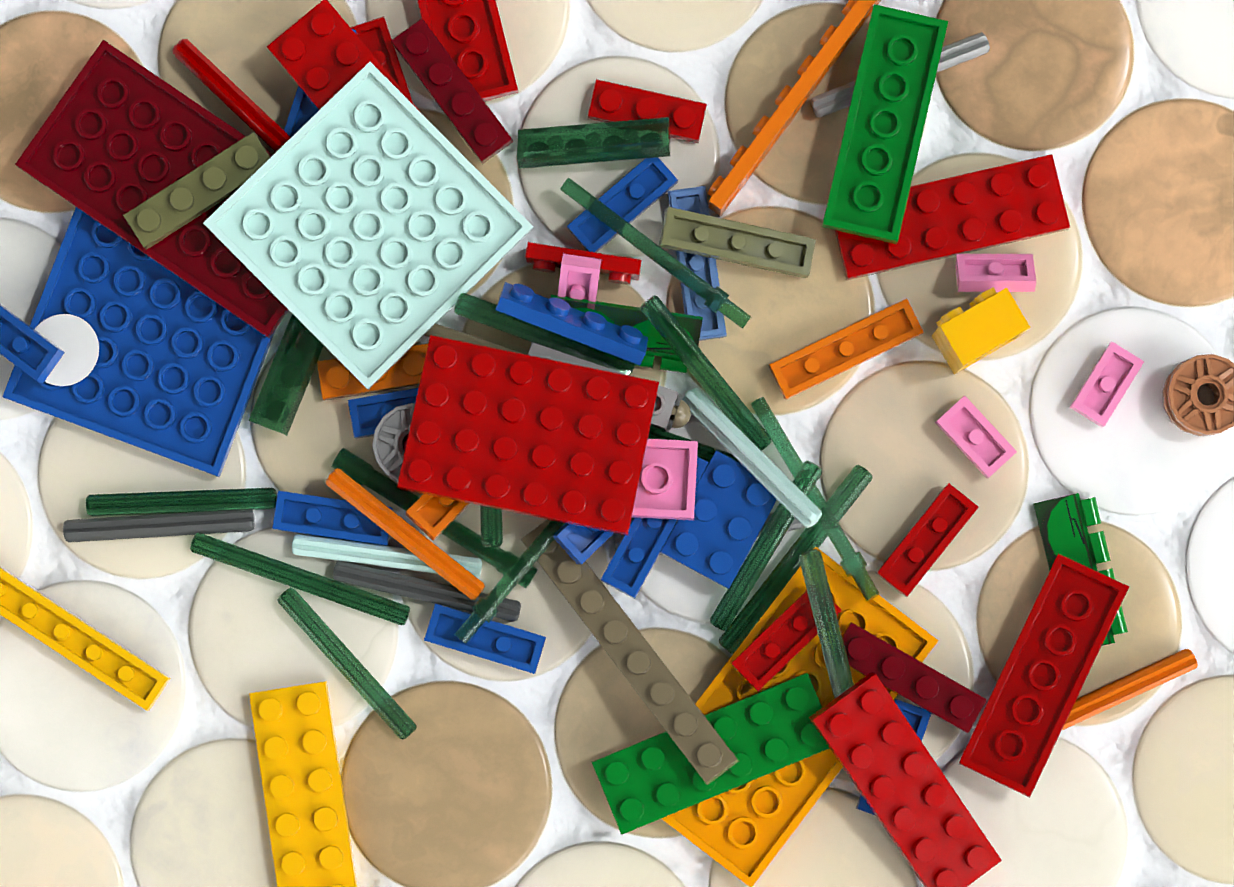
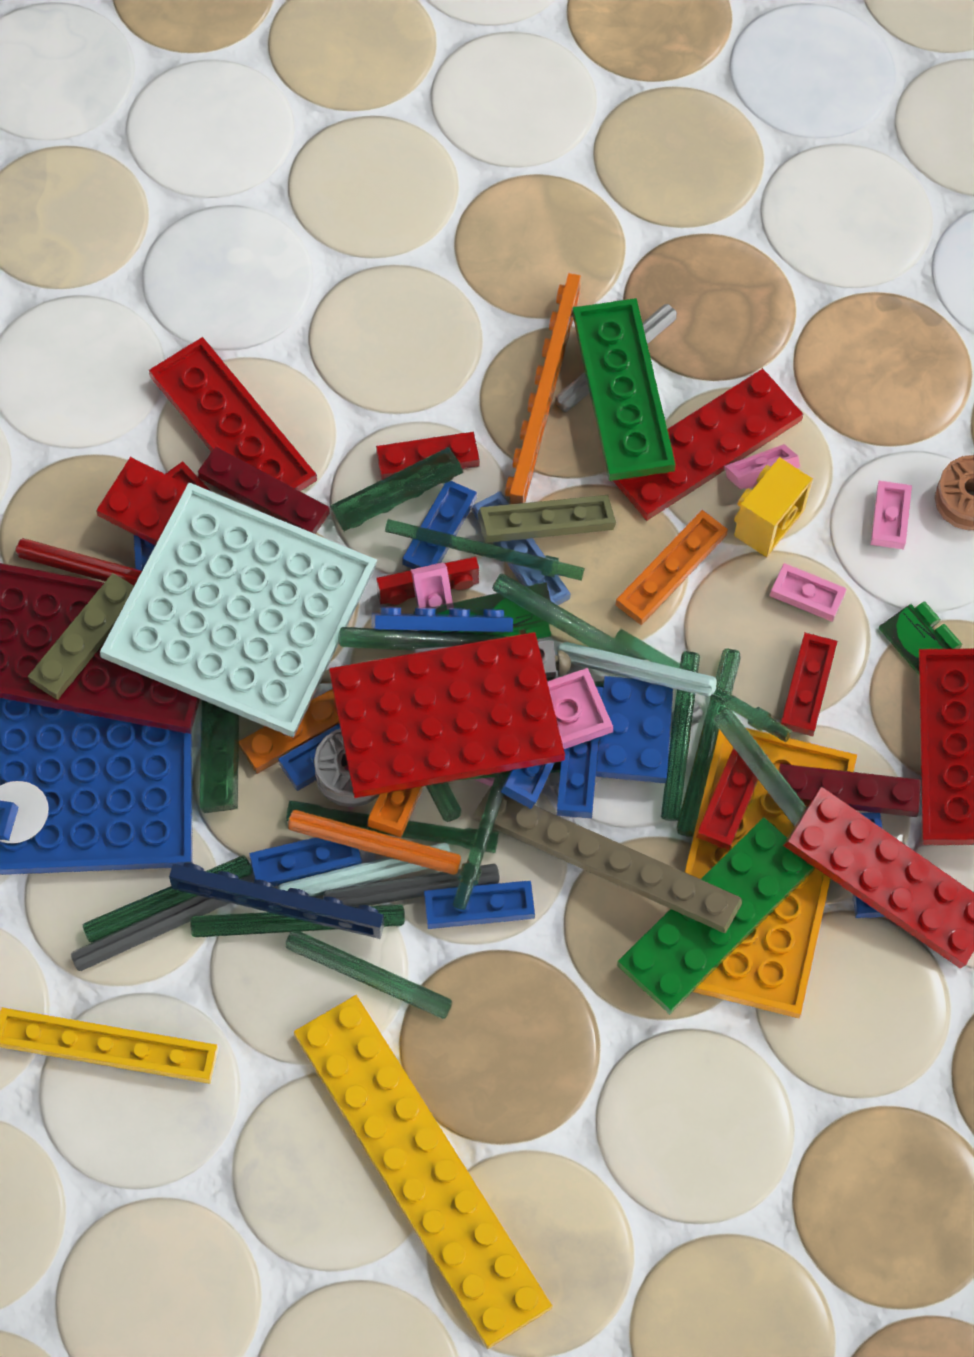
camera: 25 degrees left, 20 degrees down
none -> dark blue plate [169,863,384,939]

